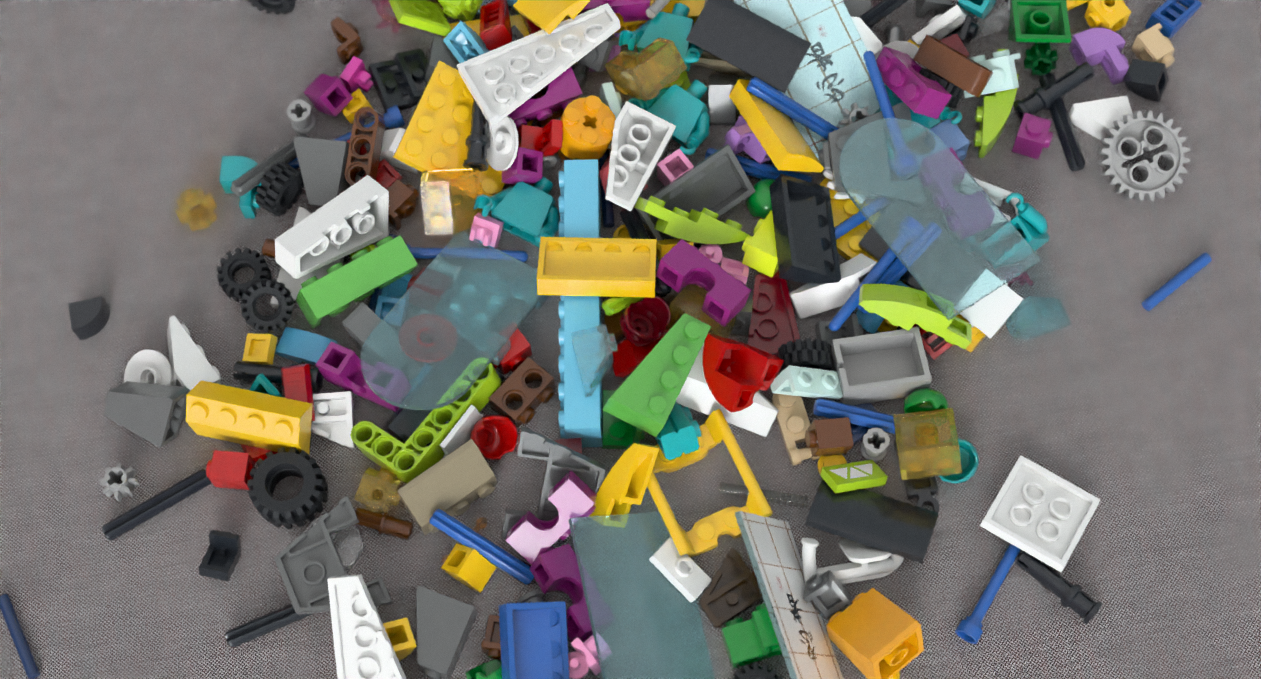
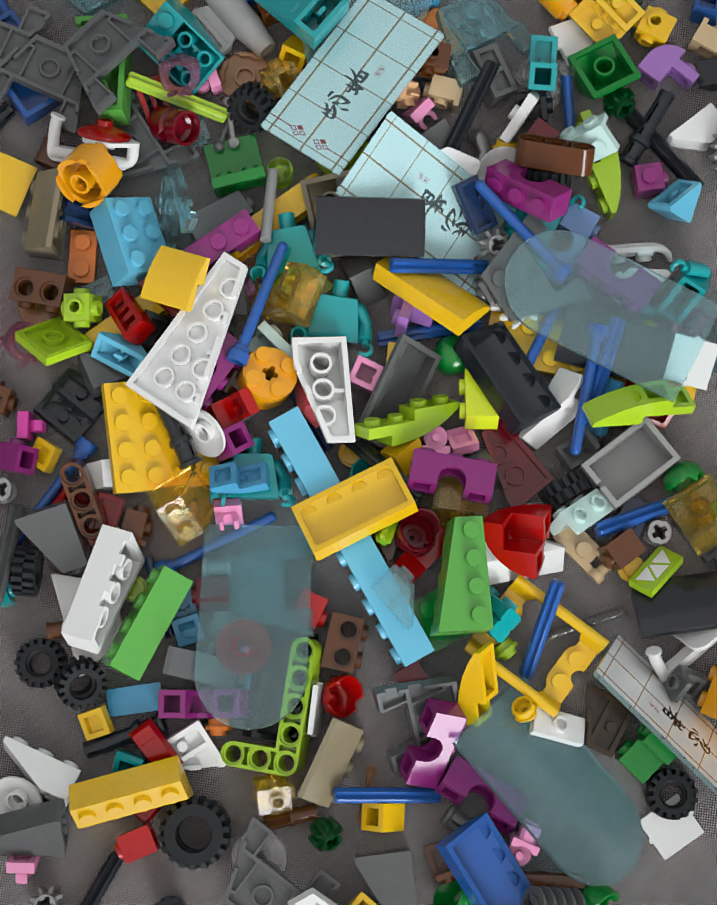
camera: 30 degrees left, 15 degrees up
none -> bright pink tile [6,855,40,884]
none -> orange plate [205,718,233,736]
none -> dark azure slope [209,461,270,494]
none -> blue piece [225,242,288,367]
none -> dark green gear [308,816,344,852]
none -> dark blue plate [451,174,498,236]
none -> lime plate [494,637,518,662]
none -> yellow plate [511,696,538,723]
none -> blue axle [519,578,565,679]
none -> blue bar [561,75,575,129]
none -> medium azure slope [648,179,702,223]

